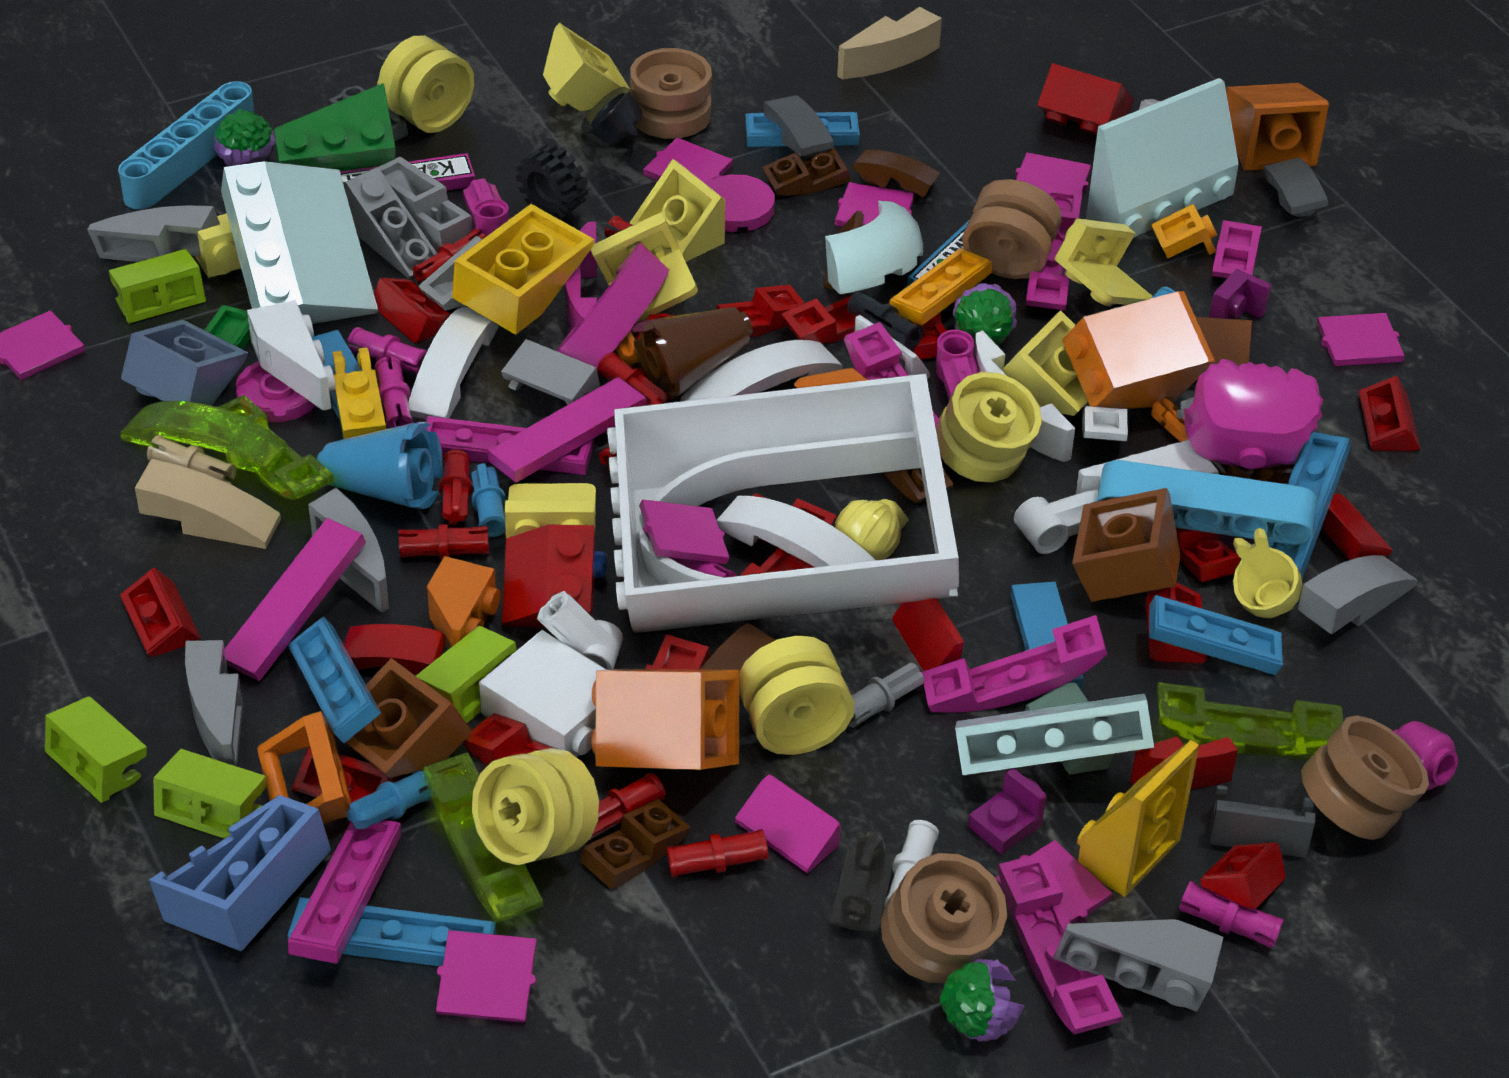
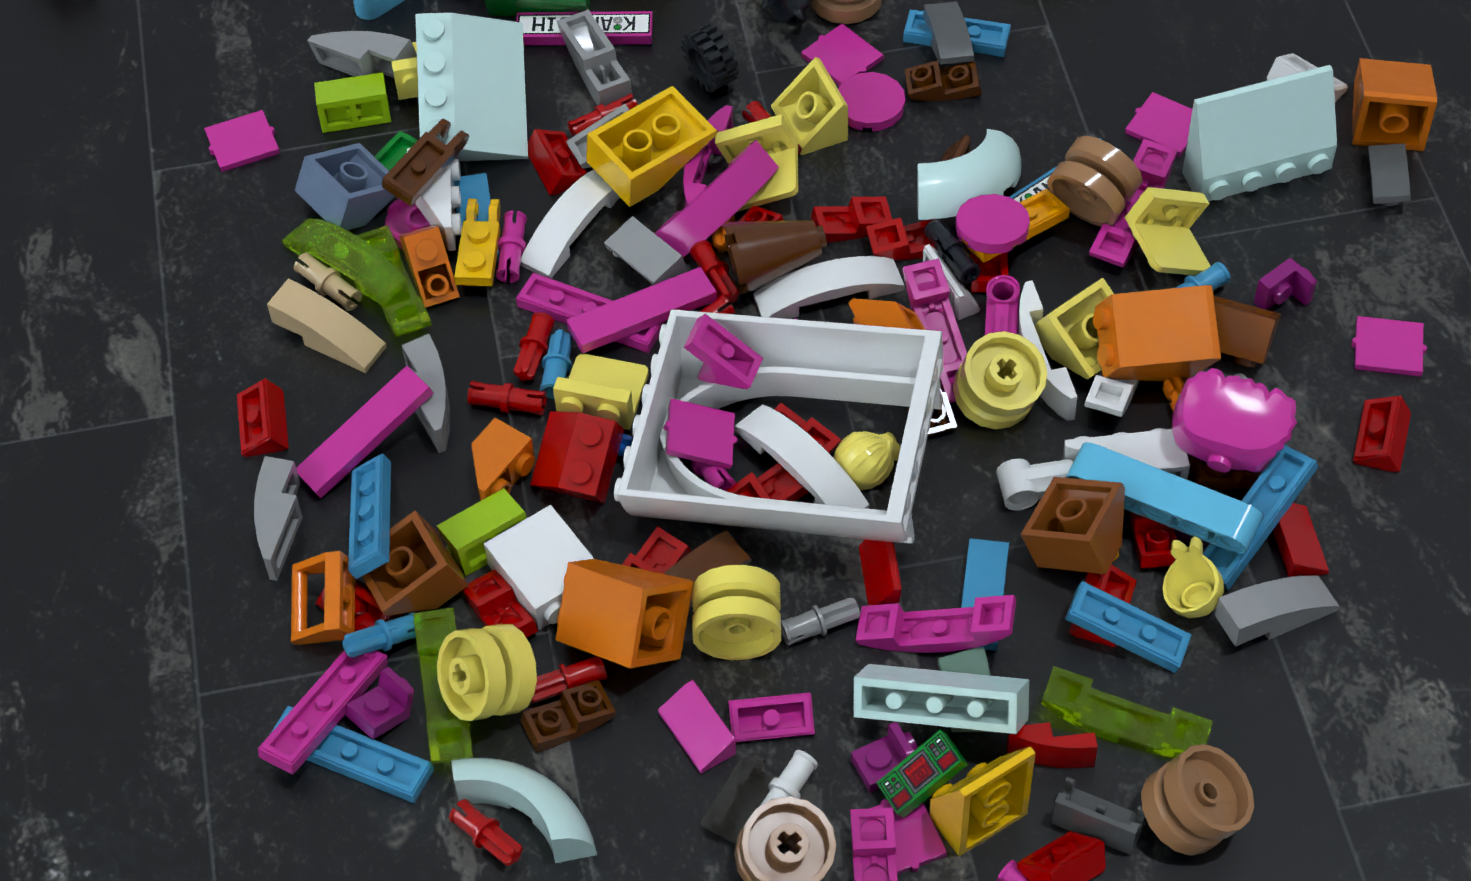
camera: 20 degrees right, 10 degrees up
lime hinge [45,696,147,803] -> none
medium blue wedge [149,795,331,951] -> none
lime hinge [153,749,266,839] -> none
dark azure cone [317,422,443,509] -> none
light grey slope [344,167,437,279] -> none
red slope [344,624,446,675] -> none
dark pink pin [348,327,427,375] -> none
dark pink piece [436,930,537,1023] -> none
dark pink piece [463,178,509,237] -> none
white piece [537,591,623,670] -> none
red pin [666,829,769,878] -> none
dark pink piece [835,182,914,227] -> none
reddish brown slope [852,150,940,197] -> none
green piece [952,283,1017,346] -> none
red slope [1037,63,1134,136] -> none
light orange bracket [1151,204,1218,259] -> none
dark pink slope [1212,220,1262,278] -> none
dark pink head [1393,721,1458,790] -> none
none -> magenta bracket [345,667,414,740]
none -> reddish brown hinge [382,118,469,206]
none -> orange slope [399,225,460,308]
none -> red axle [449,799,523,866]
none -> light aqua brick [451,758,597,863]
none -> dark pink slope [683,314,763,389]
none -> dark pink slope [728,692,815,742]
none -> tile [877,730,968,818]
none -> dark pink tile [955,194,1030,254]

